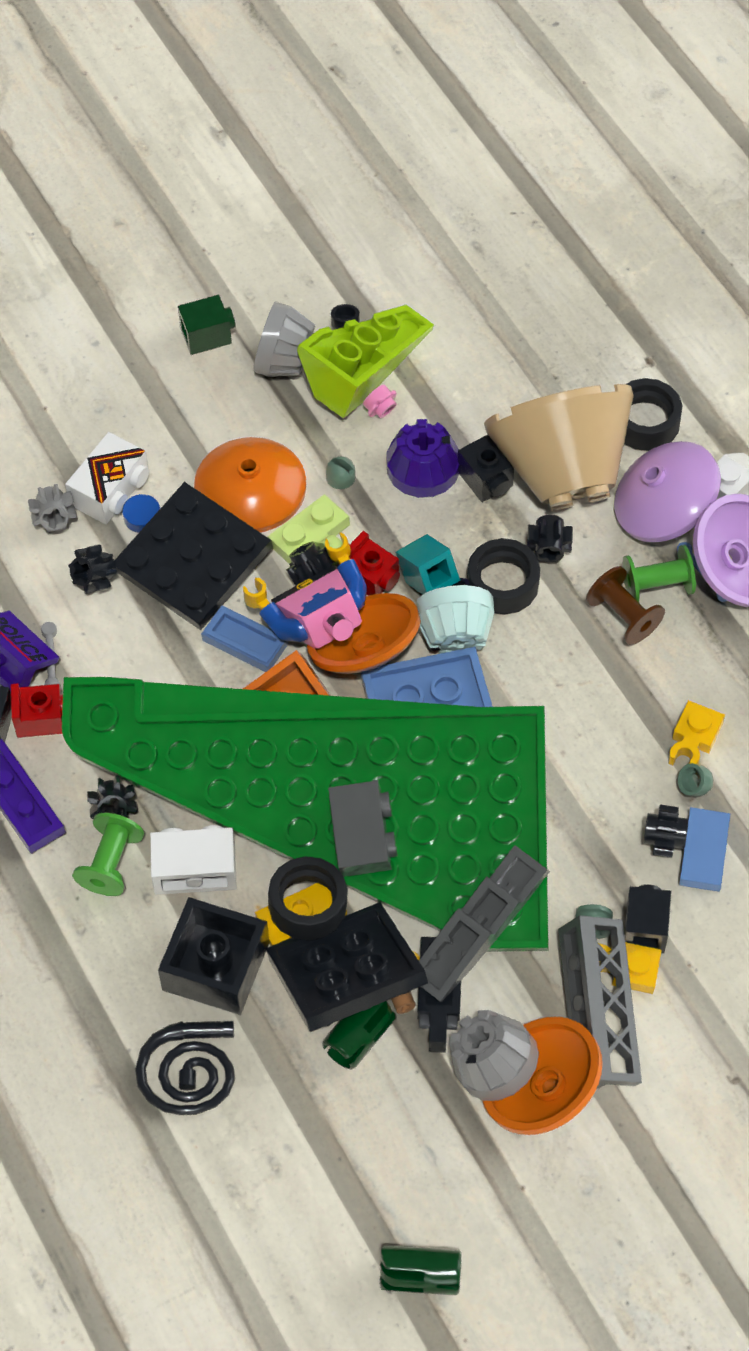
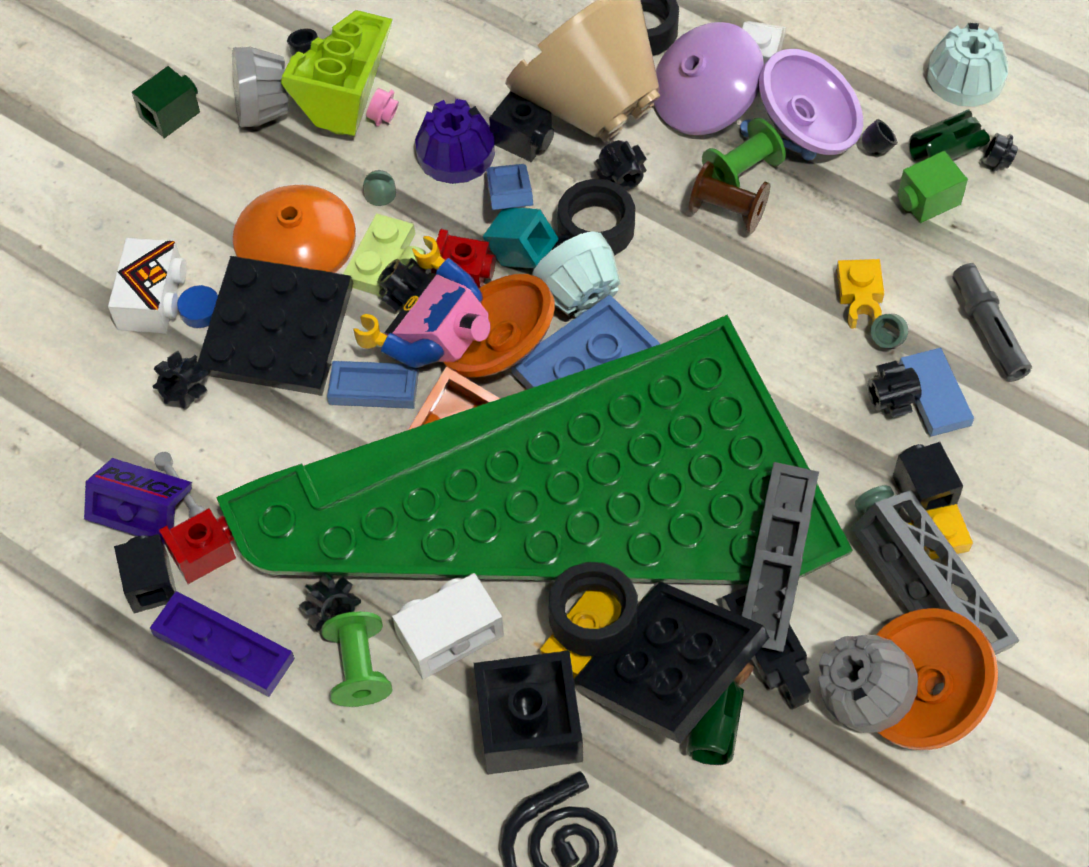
camera: 25 degrees left, 0 degrees up
light grey gear [28,484,76,533] -> none
dark grey brick [328,780,398,877] -> none
none -> medium blue tile [486,164,533,210]

